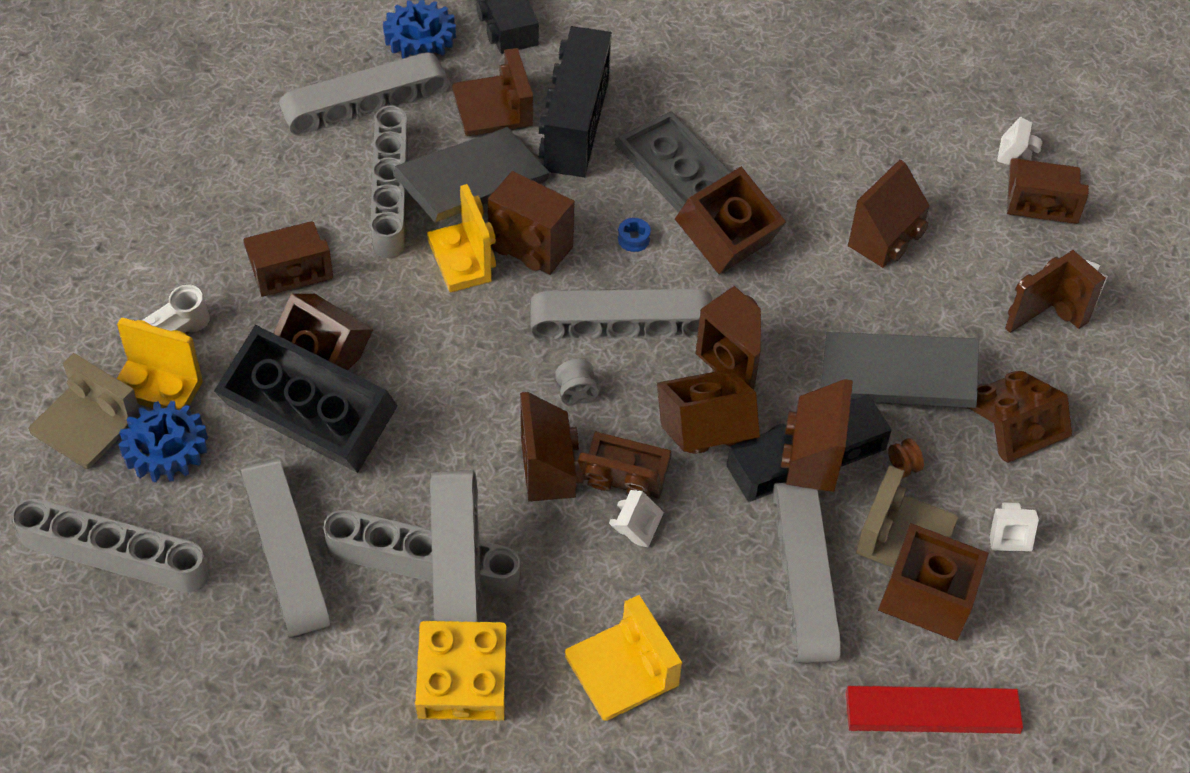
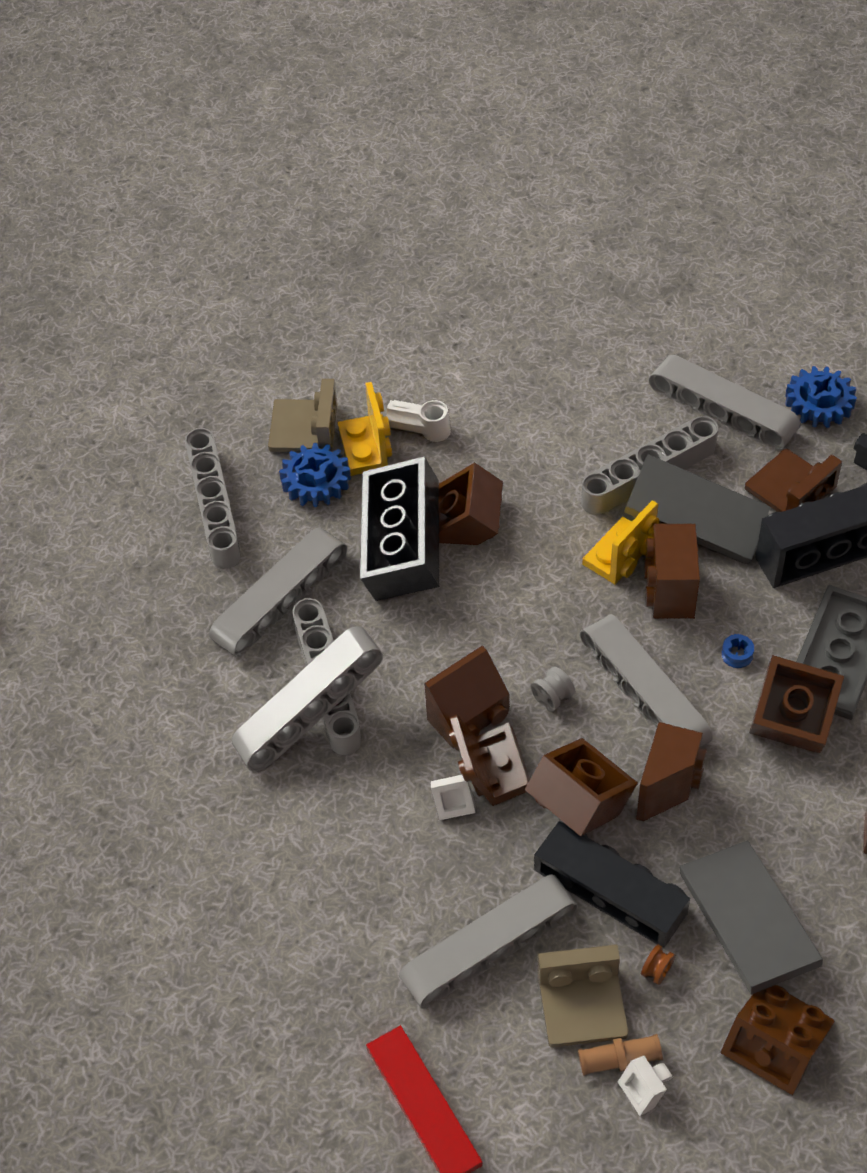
camera: 65 degrees right, 0 degrees up
reddish brown bracket [243,221,334,297] -> none
yellow bracket [415,621,506,721] -> none
yellow bracket [565,595,682,721] -> none
reddish brown slope [781,379,853,492] -> none
reddish brown slope [878,523,989,641] -> none
none -> medium nougat pin [578,1034,663,1076]

